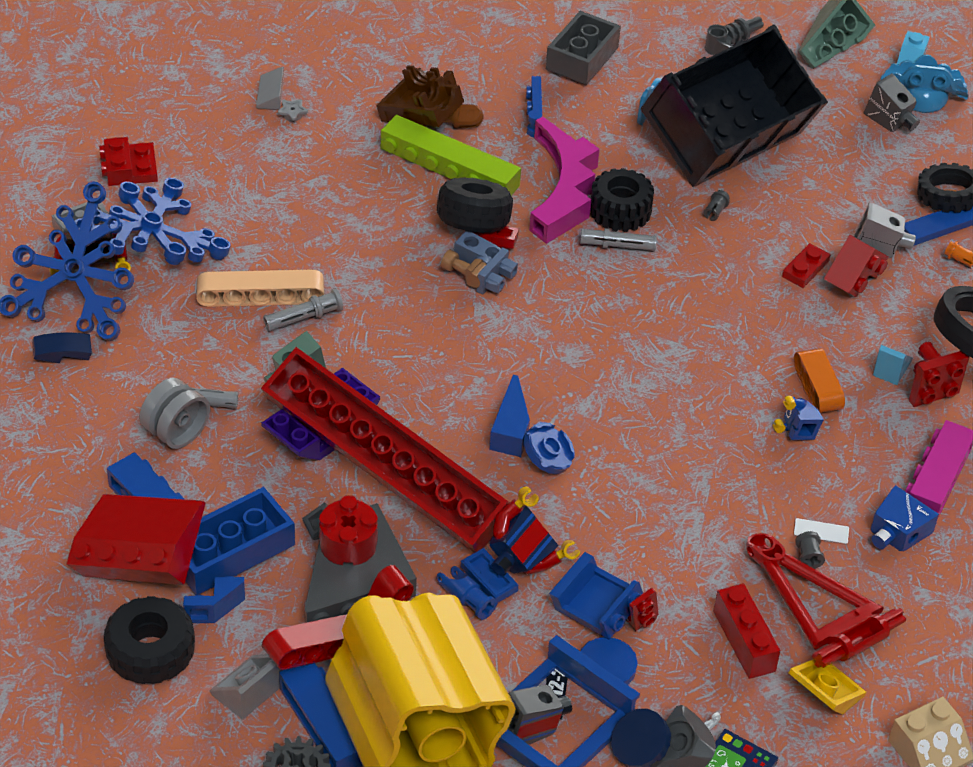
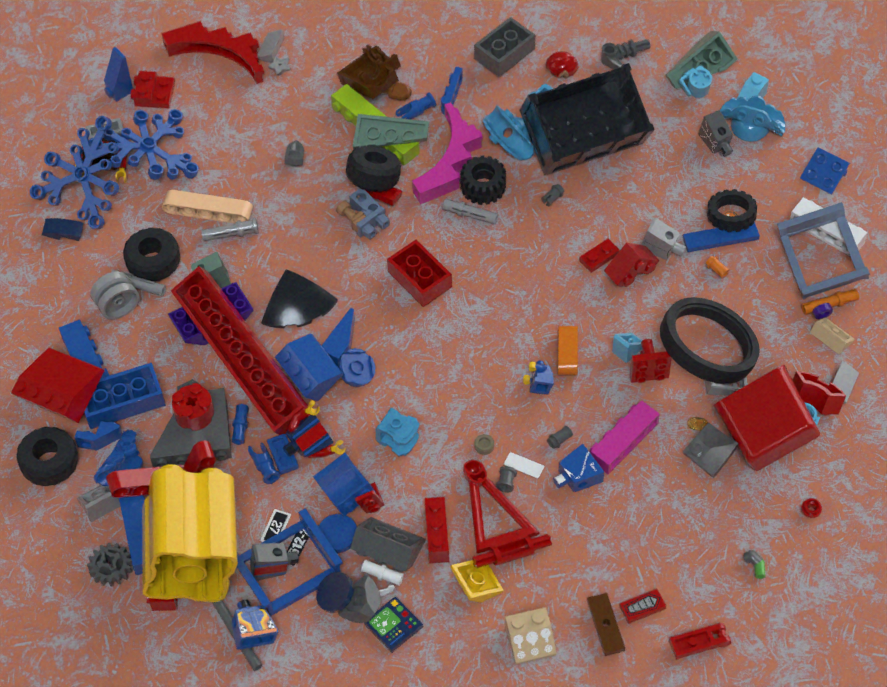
camera: 20 degrees right, 10 degrees up
none -> blue piece [94,429,143,487]
none -> blue slope [104,47,133,102]
none -> black tyre [123,227,180,282]
none -> red arch [161,21,265,84]
none -> blue pin [232,404,249,445]
none -> sticker [260,509,291,542]
none -> black brick [261,269,338,328]
none -> blue slope [275,333,343,401]
none -> dark grey plate [285,140,304,166]
none -> dark grey slope [350,517,426,572]
none -> sand green wing [353,114,430,150]
none -> white pin [361,559,404,586]
none -> dark azure piece [376,408,419,457]
none -> red brick [387,240,452,307]
none -> blue piece [395,92,436,119]
none -> dark tan tile [474,434,494,455]
none -> dark azure piece [482,105,535,160]
none -> red hair [546,51,579,78]
none -> dark grey pin [547,426,573,449]
none -> medium azure piece [679,66,712,98]

